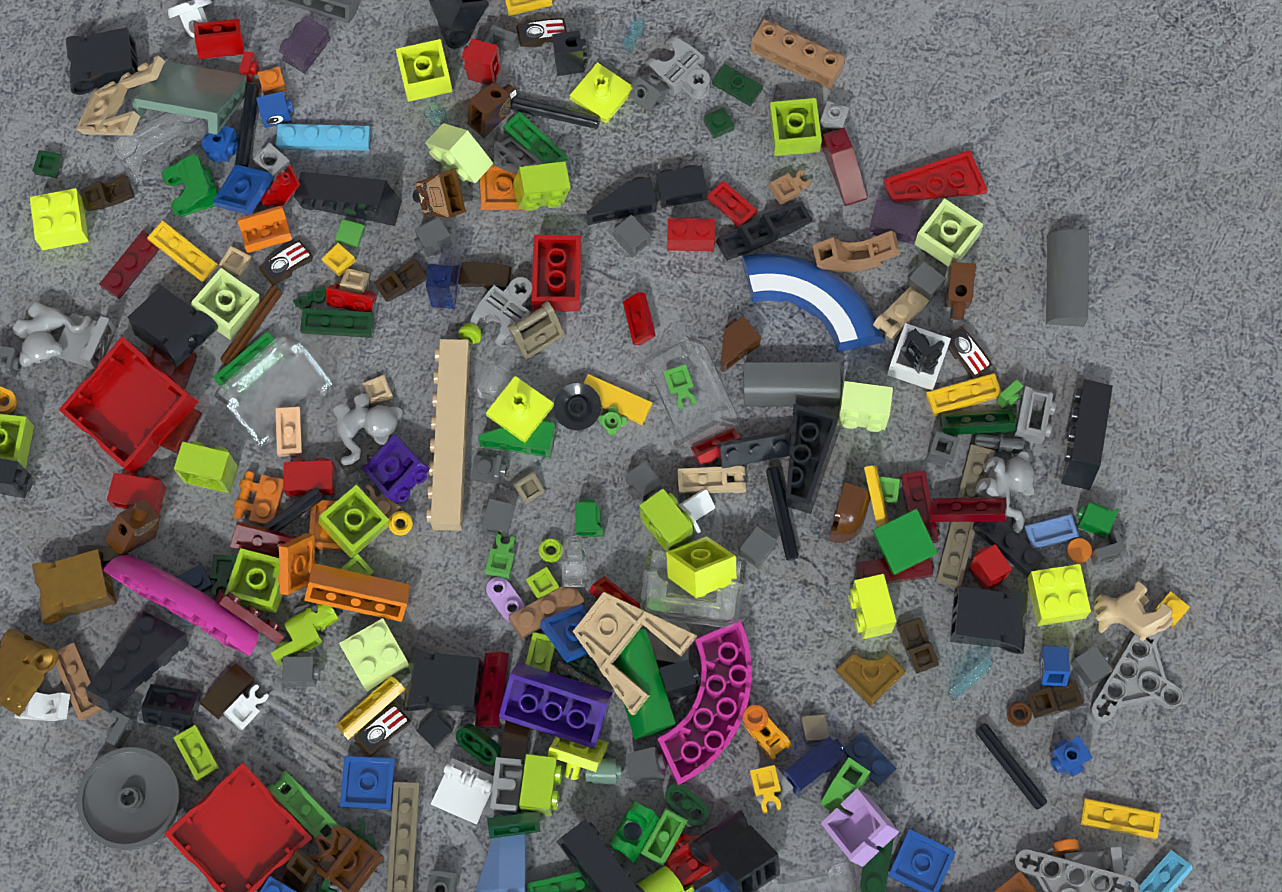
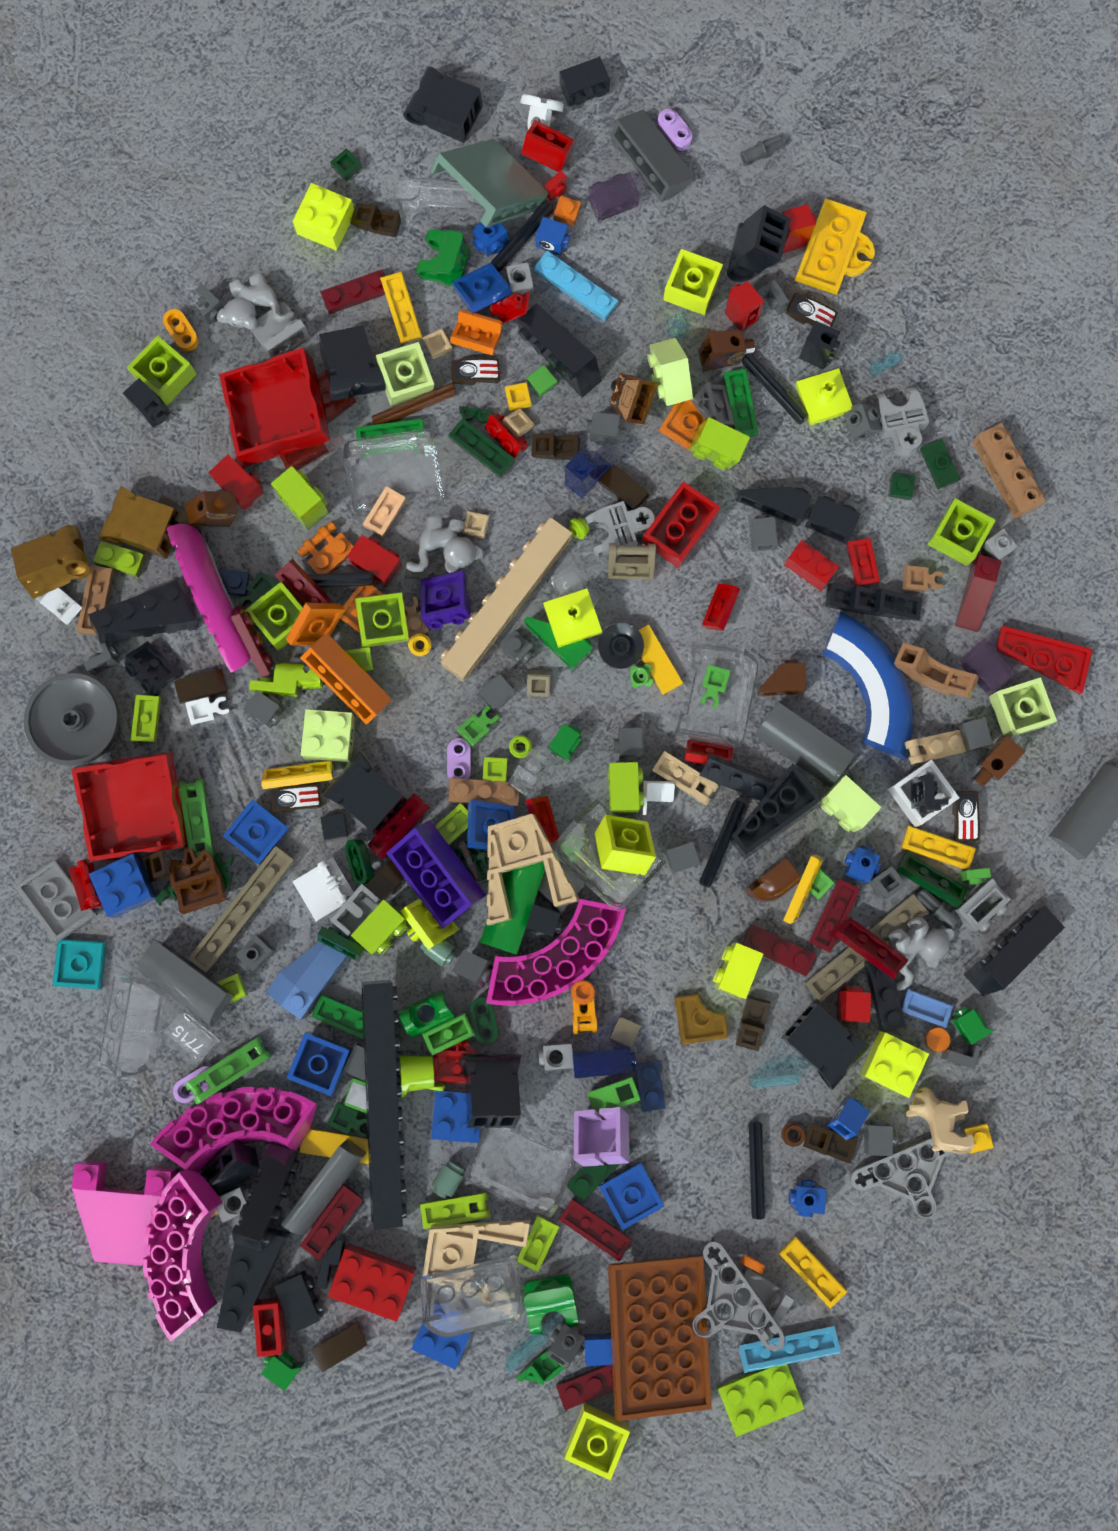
camera: 35 degrees right, 10 degrees up
tan wing [76,55,165,136] -> none
yellow plate [750,765,781,814] -> none
green tile [872,509,938,575] -> none
none -> lime plate [93,541,146,577]
none -> blue brick [843,845,881,884]

